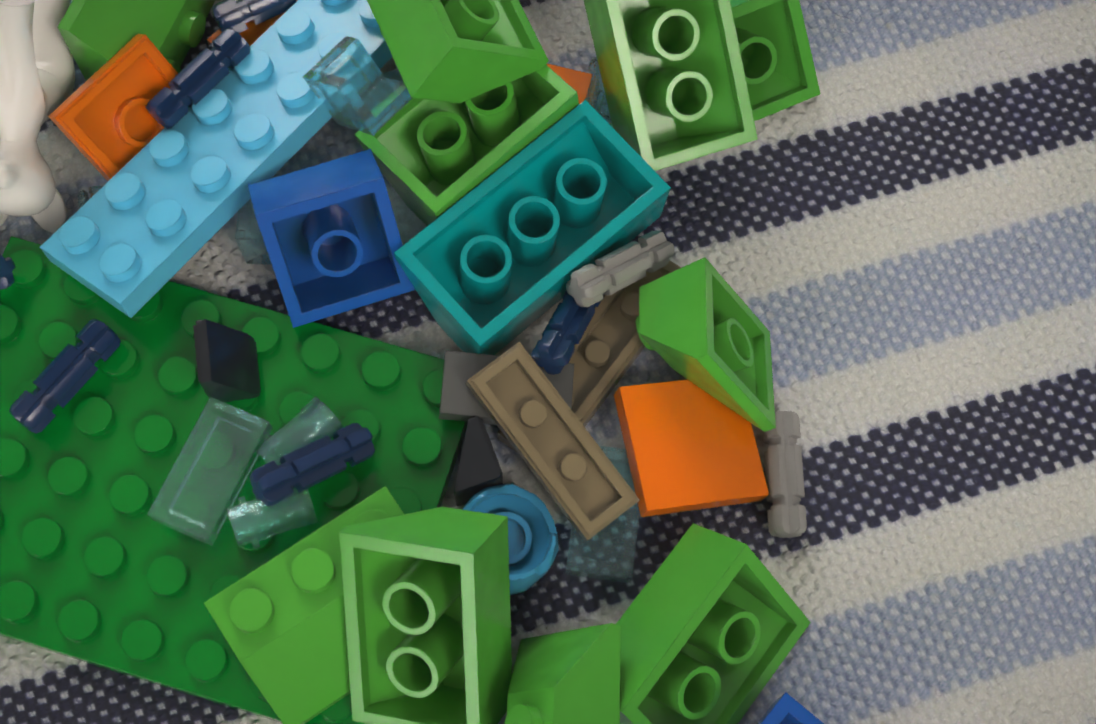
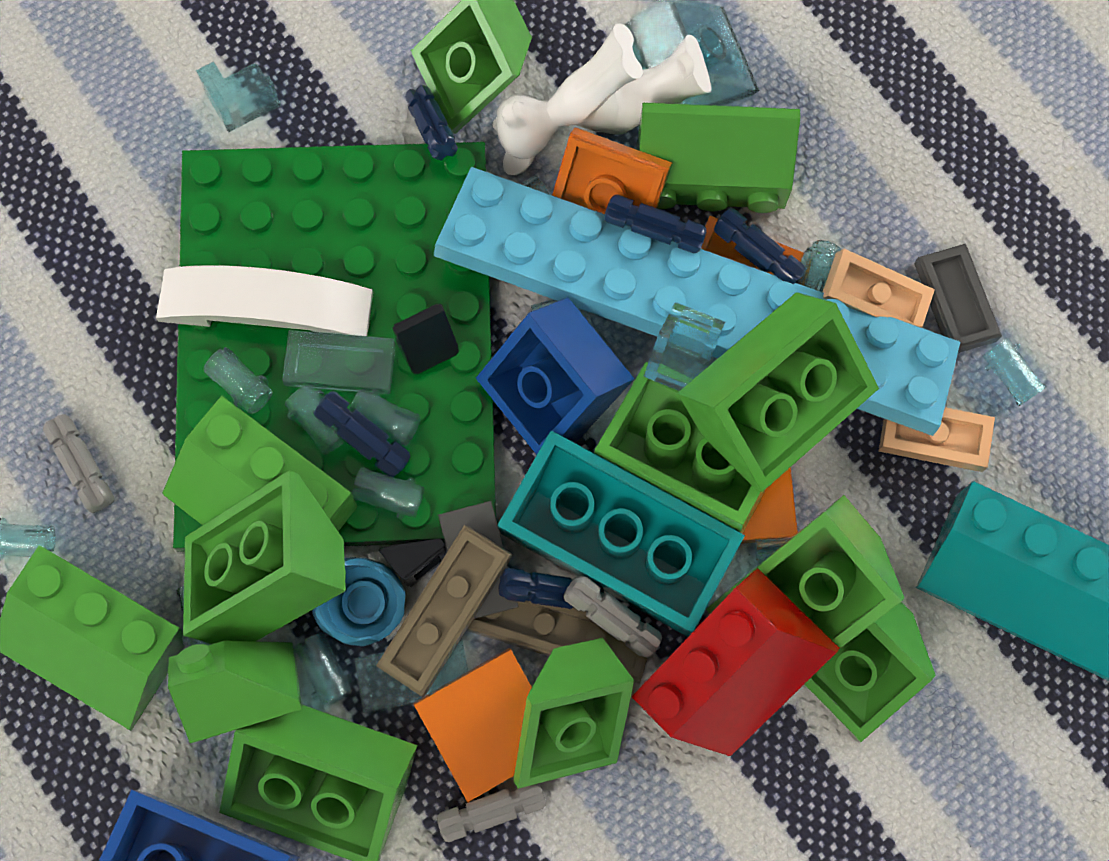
camera: 70 degrees right, 5 degrees up
dark blue axle [9,319,121,434] -> none
none -> white slope [156,266,373,342]
none -> clear light blue pin [203,347,272,414]
none -> clear light blue pin [293,632,353,707]
none -> clear light blue pin [352,467,424,520]
none -> red slope [631,568,840,756]

